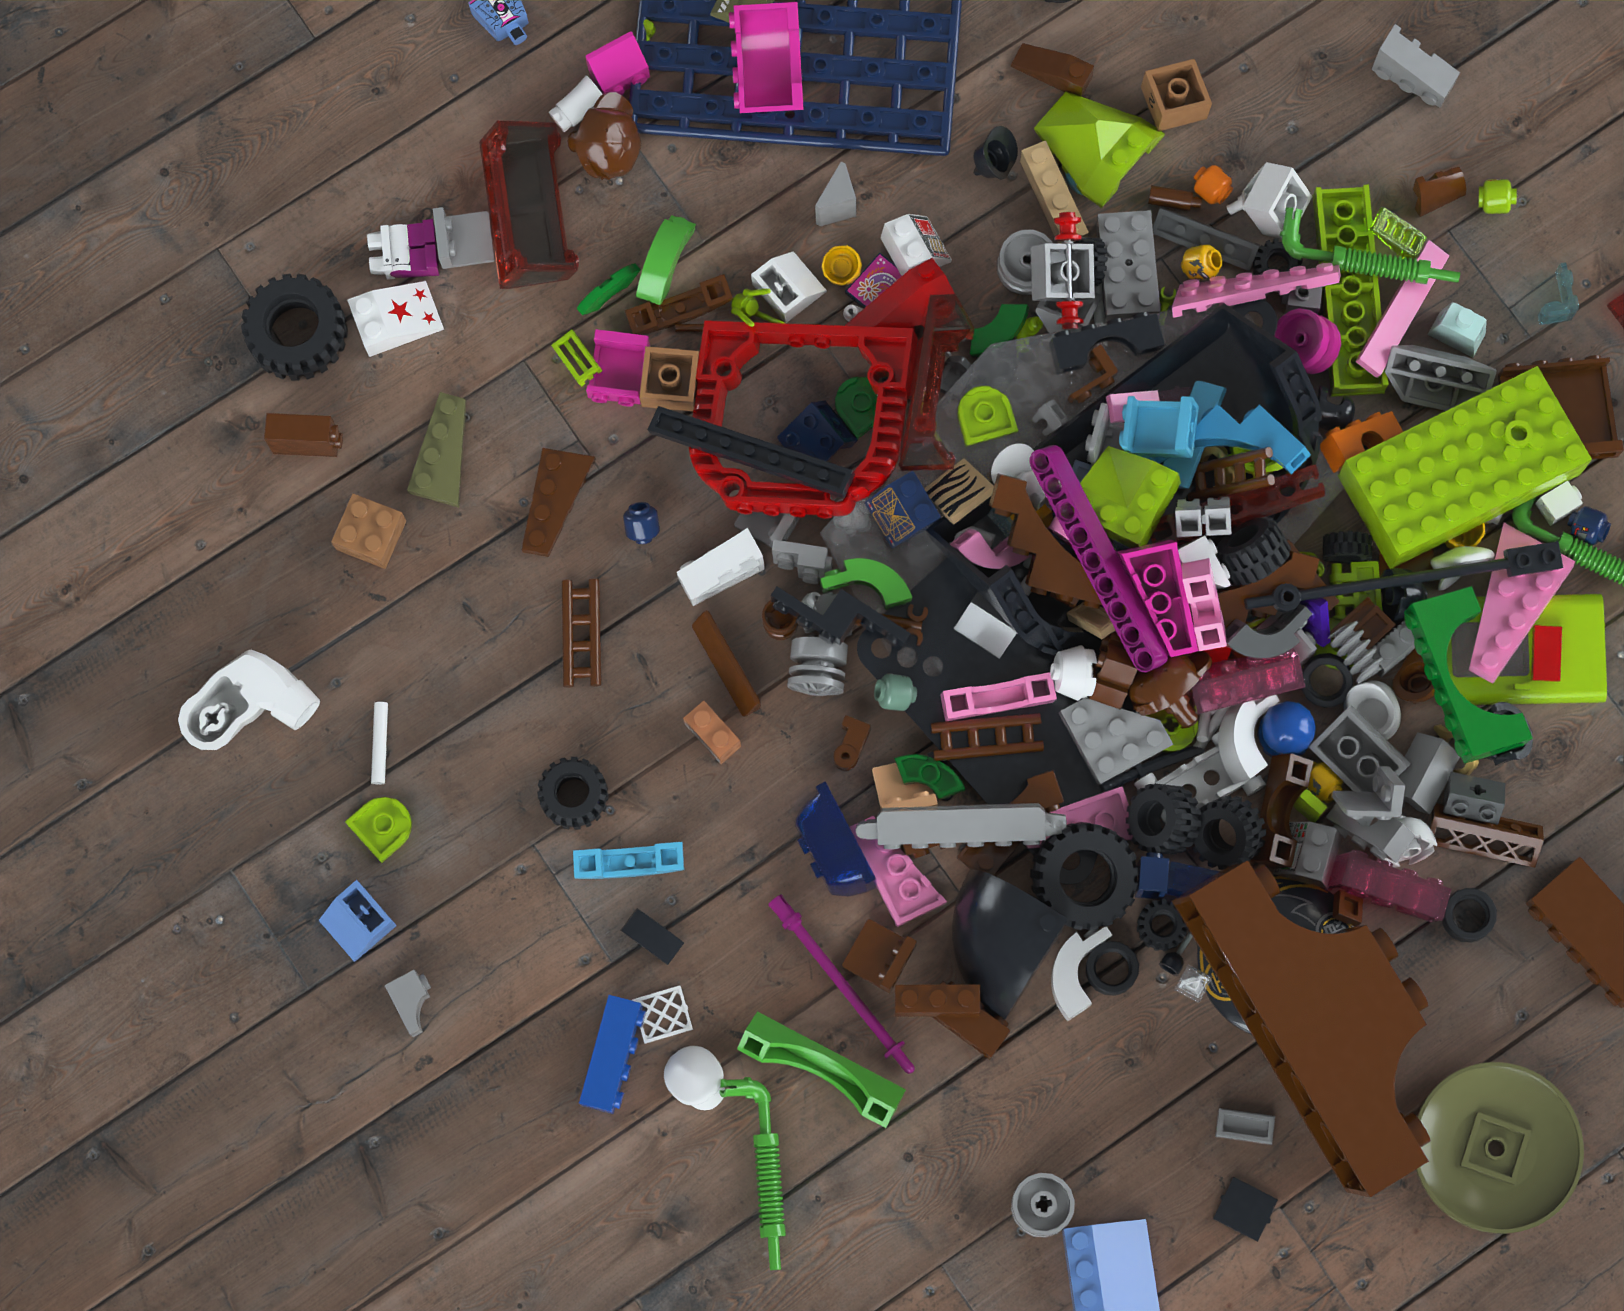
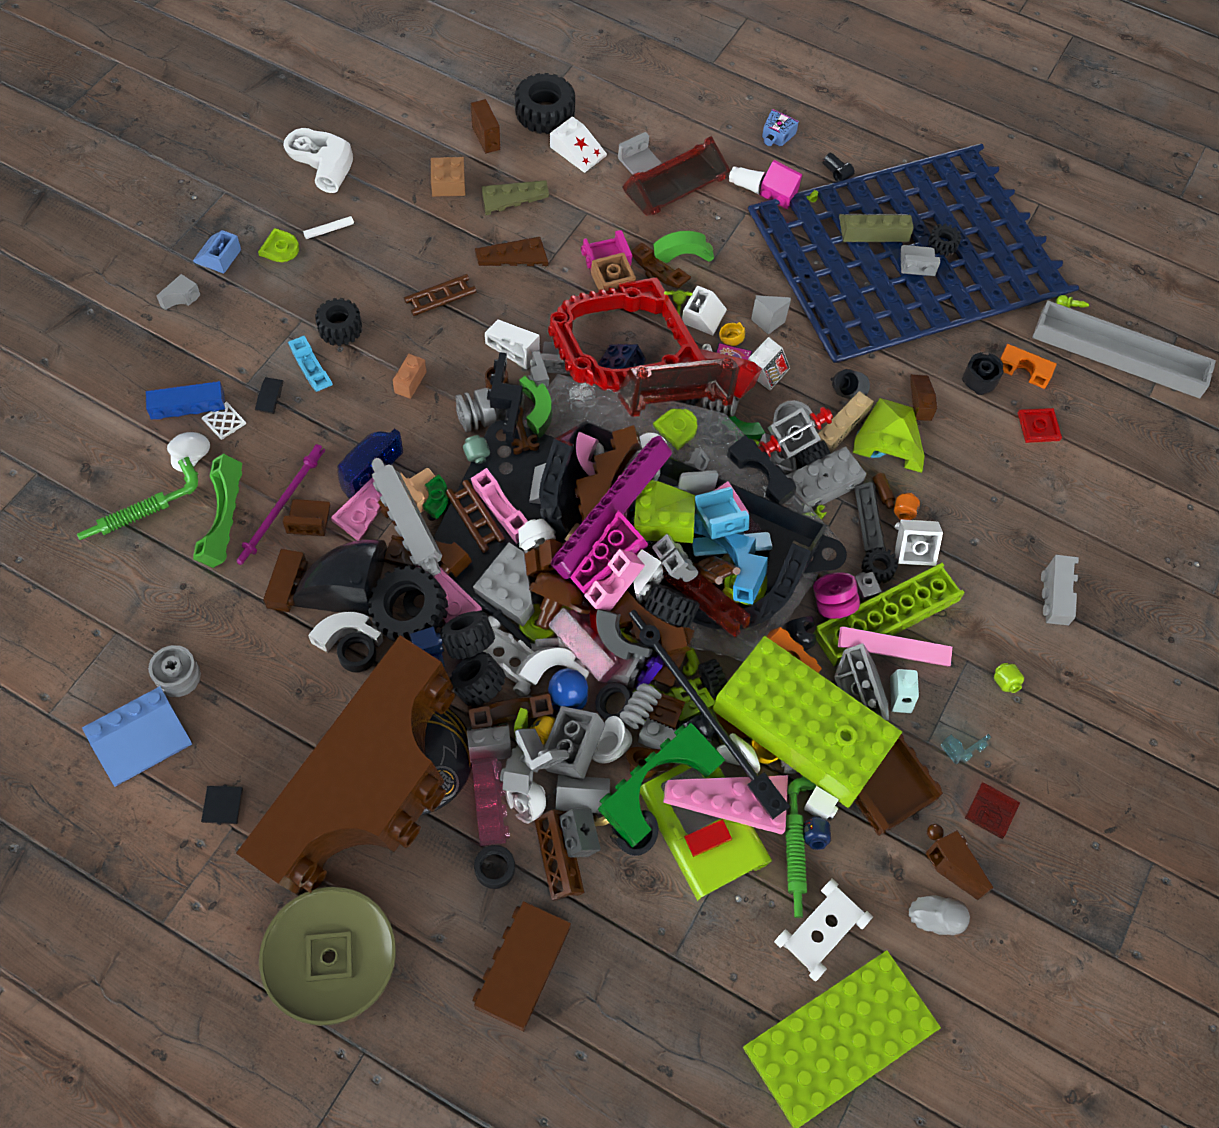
camera: 55 degrees right, 15 degrees down
hips [367,219,439,280] -> none
lime tile [551,329,603,387] -> none
reddish brown piece [567,92,641,180] -> none
green tile [577,263,641,315] -> none
dark blue head [623,502,660,544] -> none
black plate [647,406,855,498] -> none
reddish brown slope [692,610,761,717] -> none
dark pink cylinder [729,2,803,113] -> none
reddish brown leg [833,715,871,771] -> none
dark blue slope [864,471,941,549] -> none
reddish brown brick [895,985,980,1017] -> none
tan tile [924,458,994,525] -> none
reddish brown bracket [1067,344,1119,404] -> none
medium nougat brick [1141,59,1212,131] -> none
bright pink wing [1172,263,1341,318] -> none
yellow head [1181,244,1222,281] -> none
light grey tile [1215,1108,1275,1145] -> none
bright green piece [1280,207,1460,284] -> none
reddish brown plate [1332,890,1363,927] -> none
clear neon green slope [1369,207,1427,259] -> none
reddish brown slope [1413,167,1466,217] -> none

